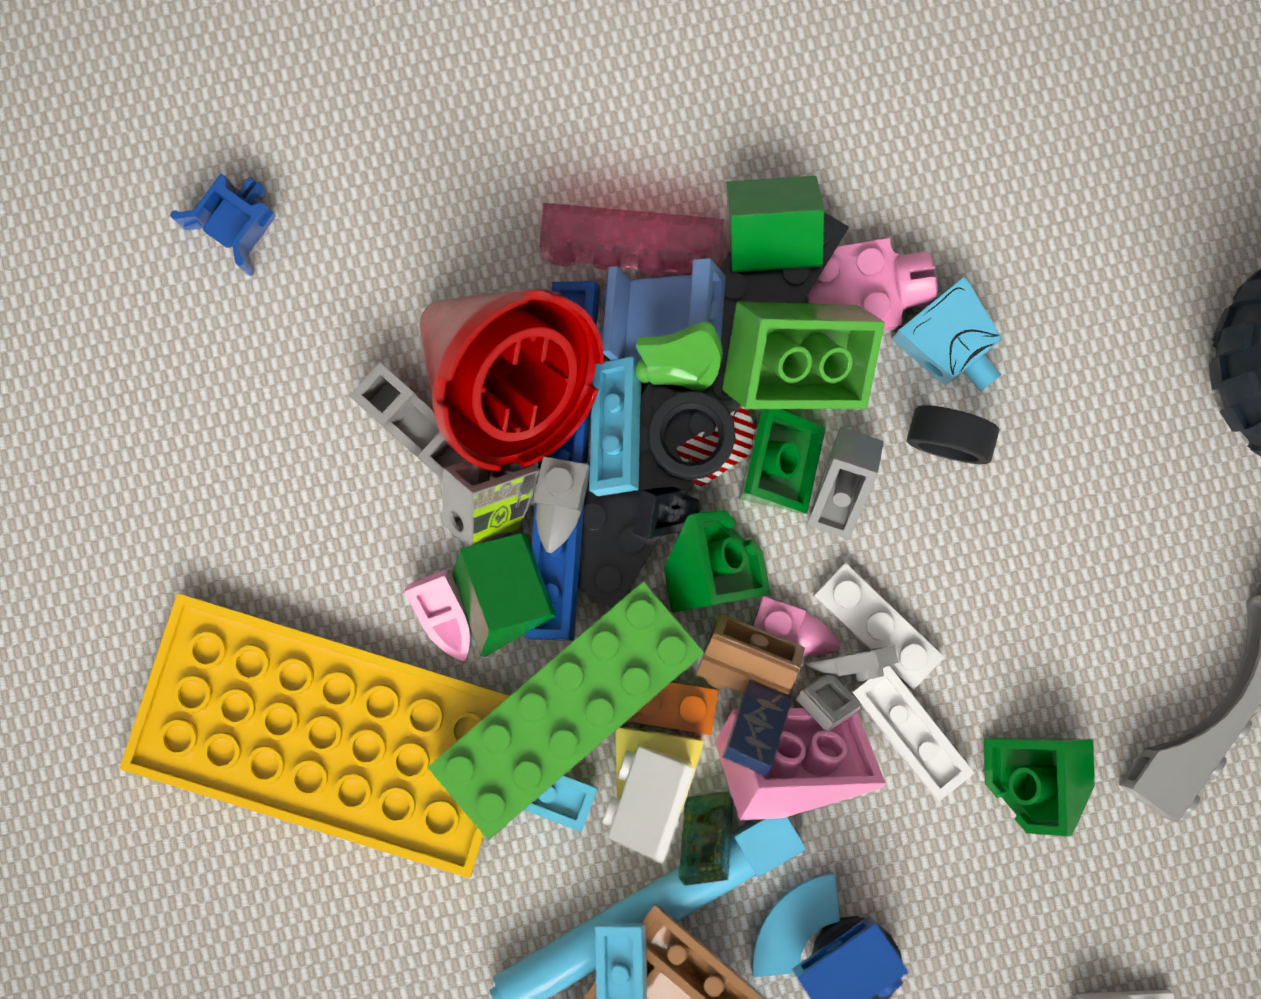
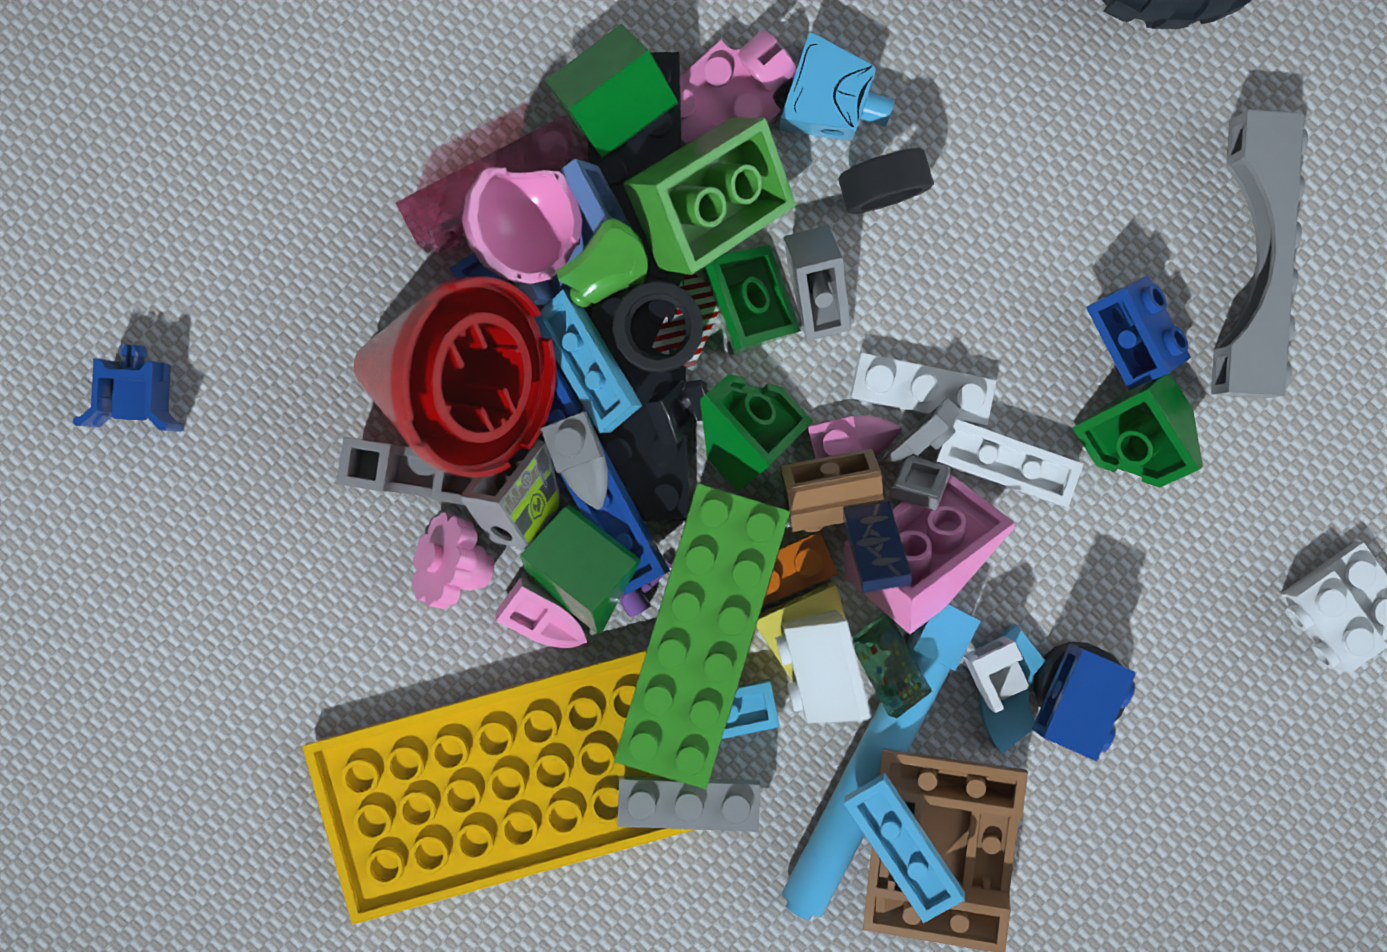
camera: 25 degrees left, 5 degrees up
none -> bright pink plant [412,512,494,609]
none -> bright pink cylinder [462,168,582,284]
none -> light grey plate [617,775,760,832]
none -> medium lavender hand [620,559,672,617]
none -> white panel [963,636,1029,713]
none -> blue brick [1086,275,1191,390]

